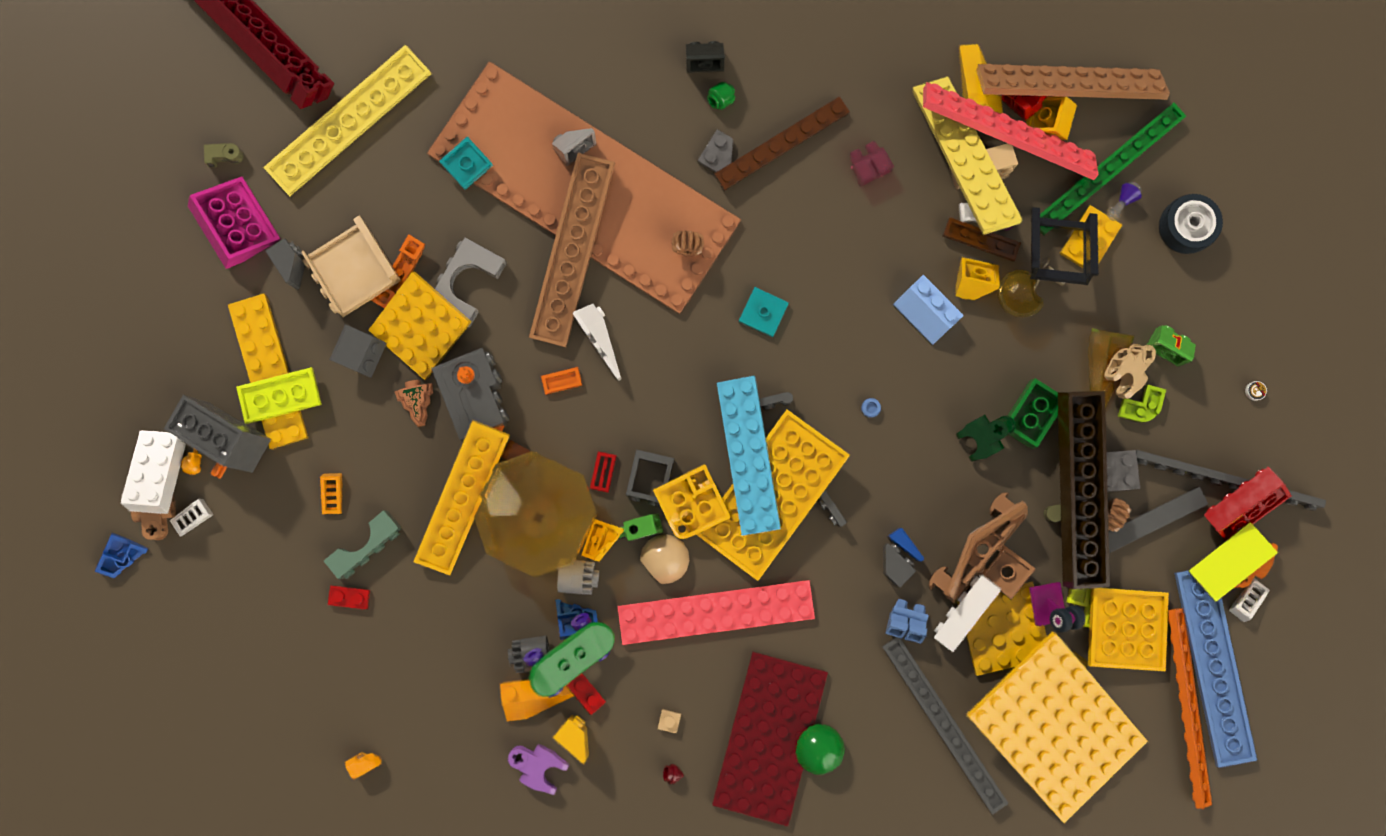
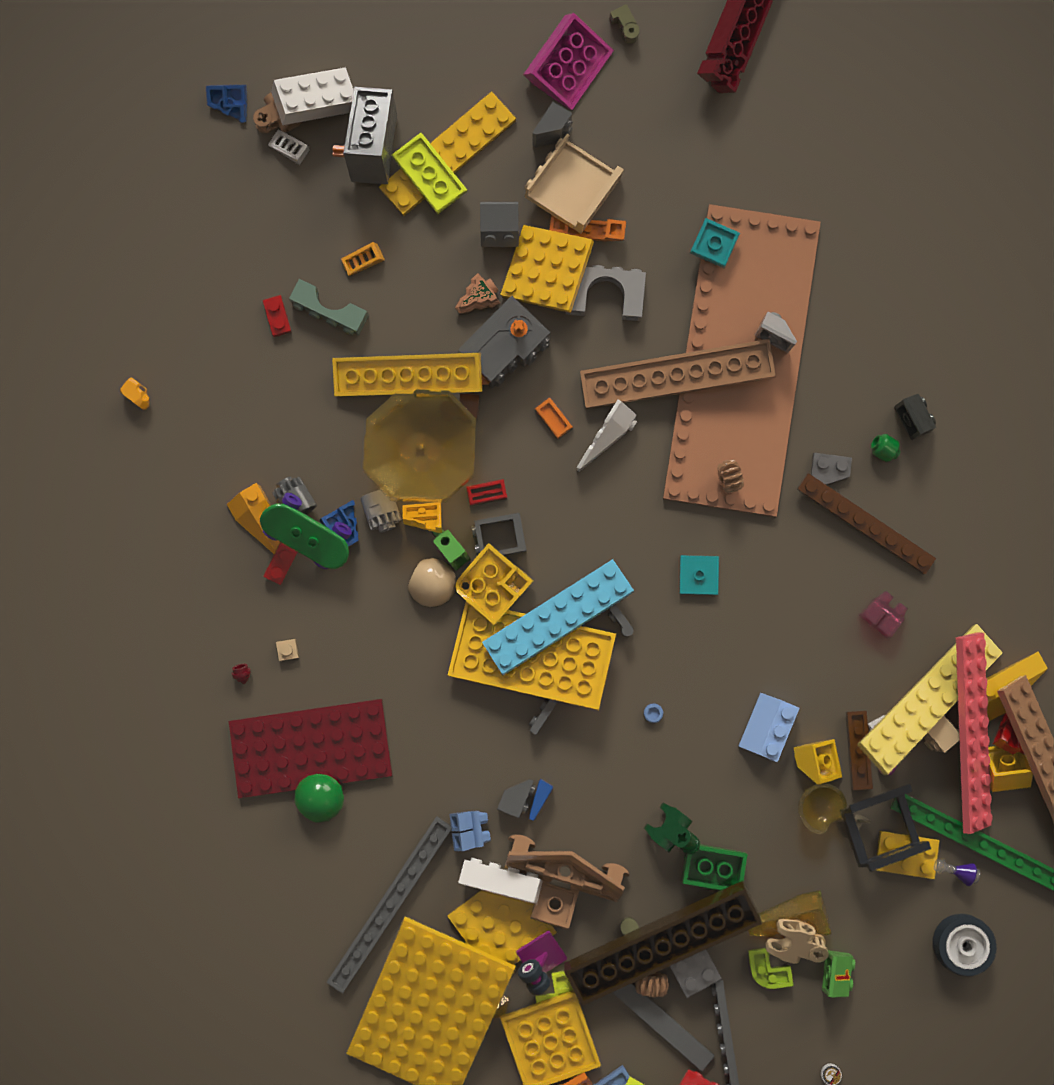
camera: 70 degrees right, 0 degrees up
light orange piece [181,448,202,475] -> none
light yellow plate [263,45,431,196] -> none
medium lavender piece [508,744,569,795] -> none
yellow slope [553,715,589,764] -> none
coral plate [618,580,815,645] -> none

